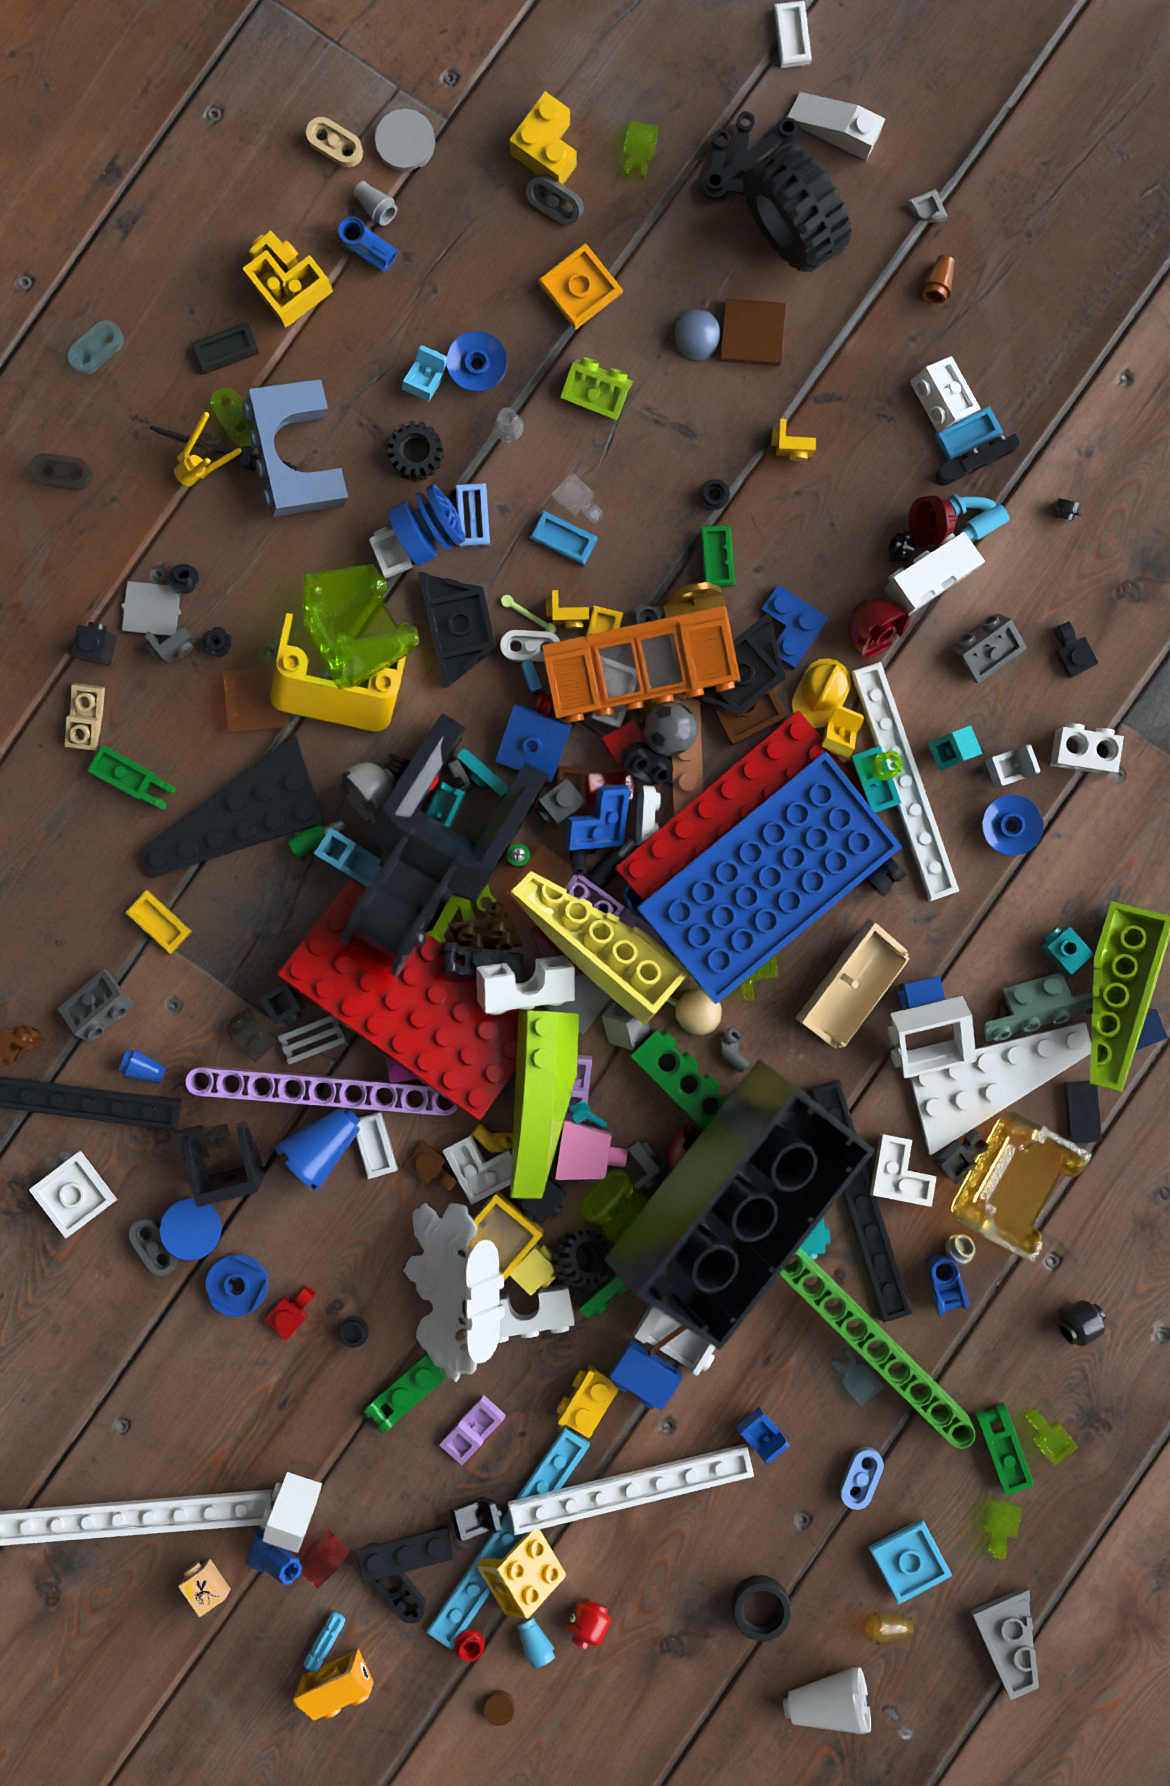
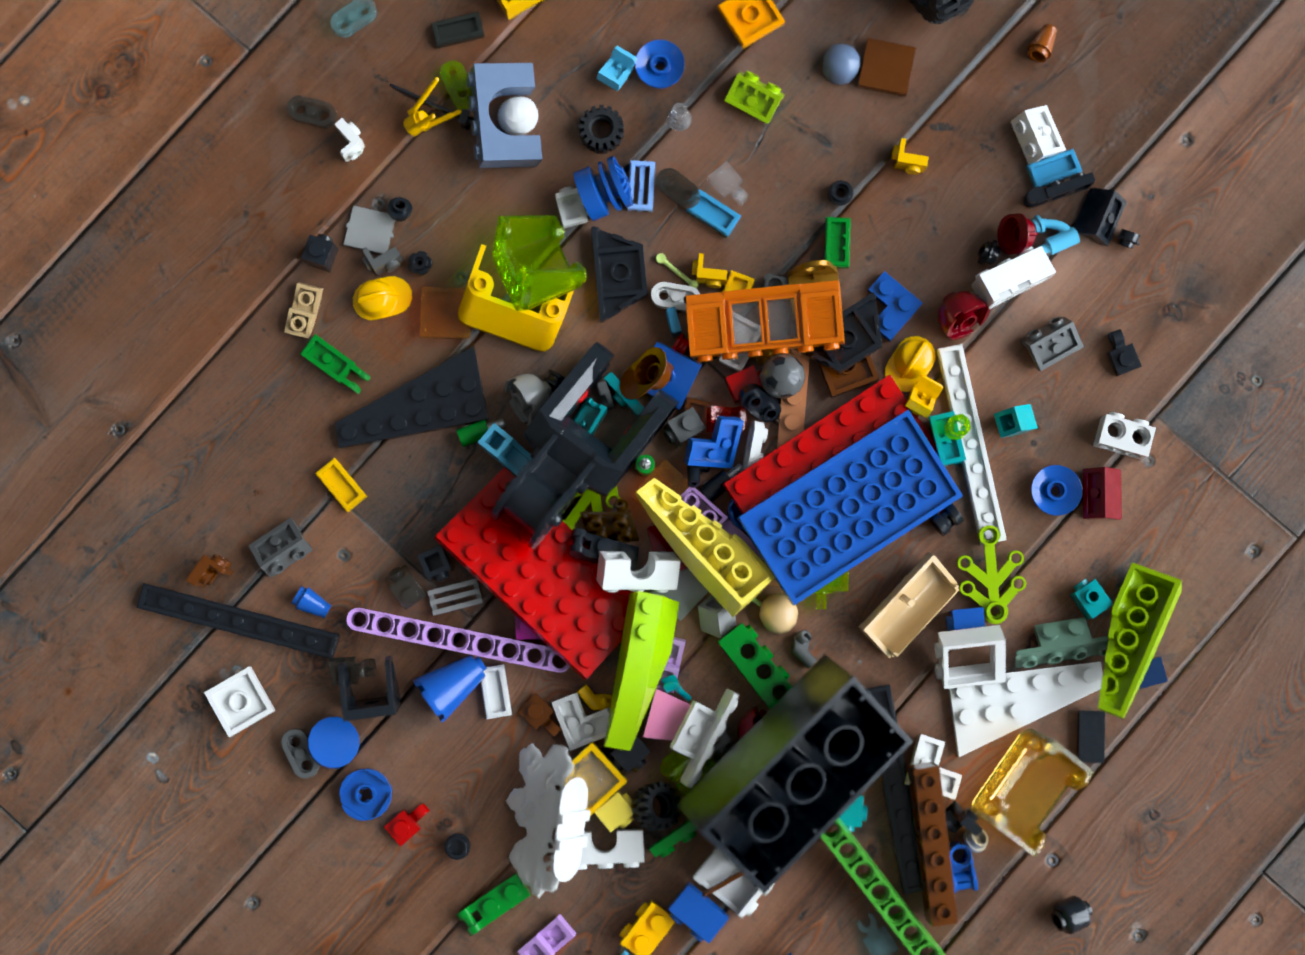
camera: 10 degrees right, 5 degrees down
black plate [934,1129,990,1185] -> none
light grey bracket [985,744,1040,789] -> none
none -> white bracket [335,118,365,162]
none -> yellow piece [353,276,412,320]
none -> white piece [498,97,538,136]
none -> reddish brown piece [620,347,674,400]
none -> clear smoke plate [656,168,700,209]
none -> white bracket [670,688,739,788]
none -> reddish brown brick [907,762,958,927]
none -> black bracket [945,800,983,837]
none -> lime plant [956,525,1026,624]
none -> black panel [1074,188,1127,246]
none -> dark red panel [1083,467,1122,520]

